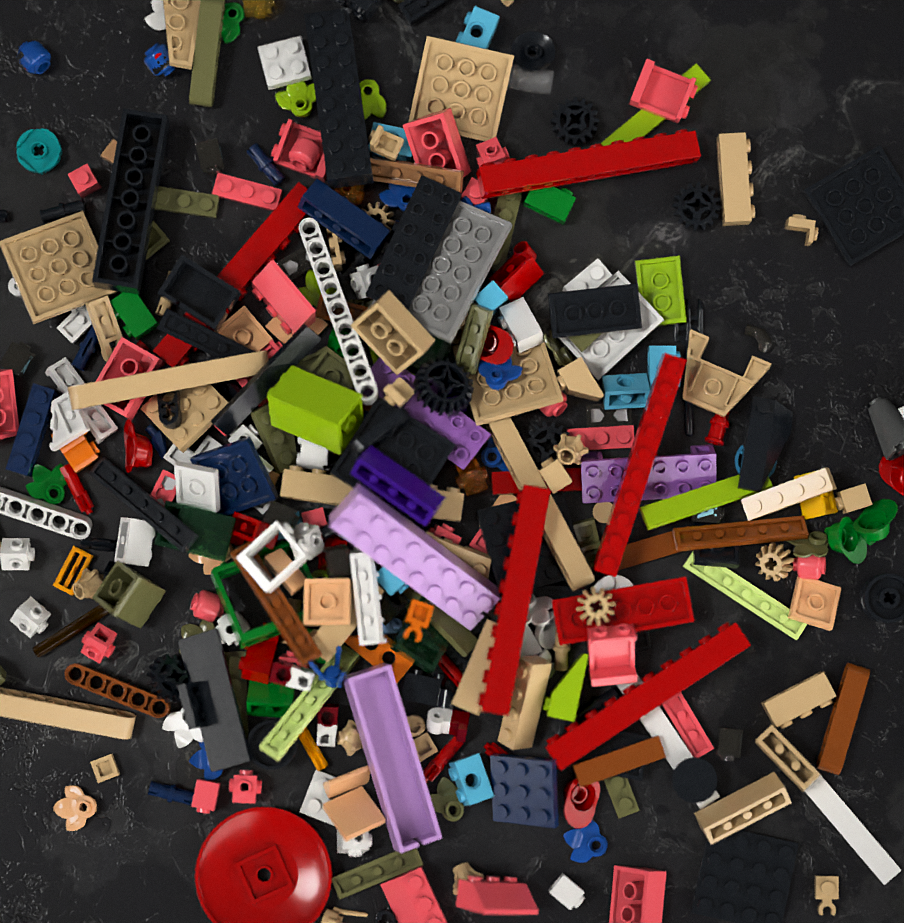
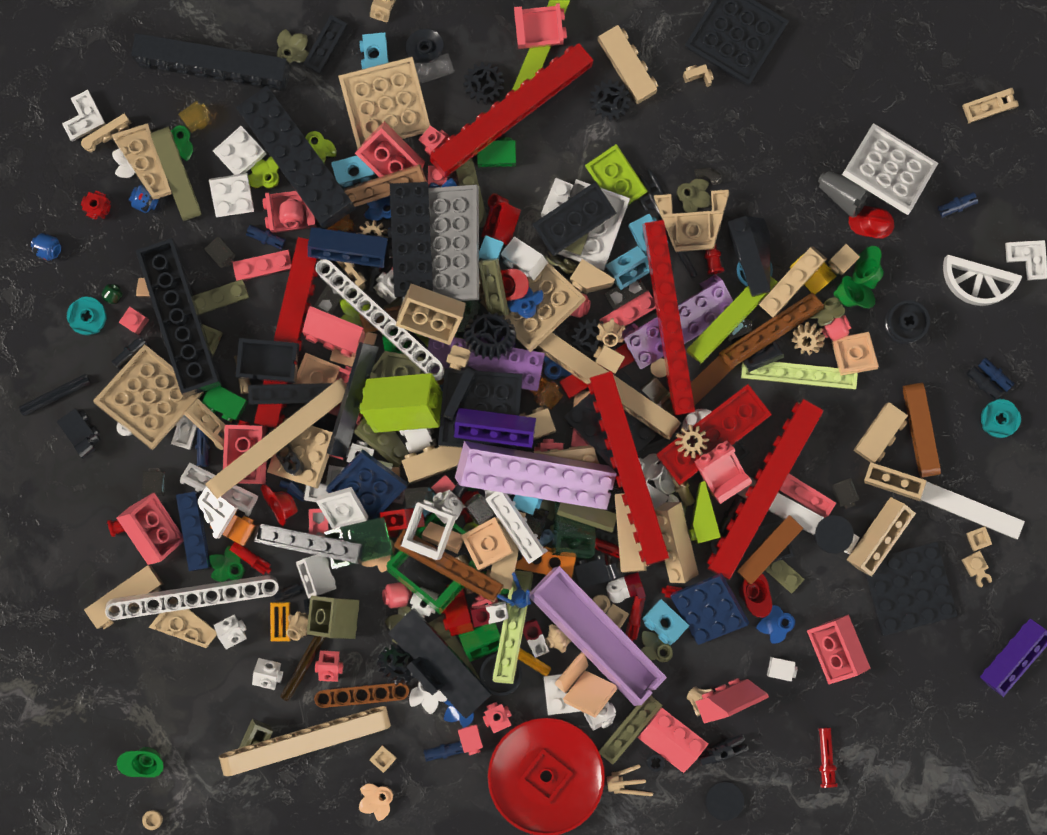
camera: 20 degrees left, 0 degrees up
tan bracket [368,125,404,161] -> none
orange plate [403,599,434,643] -> none
none -> red brick [81,191,111,220]
none -> dark green piece [101,284,123,304]
none -> white plate [209,173,254,217]
none -> olive plate [677,179,712,213]
none -> tan tile [966,527,992,551]

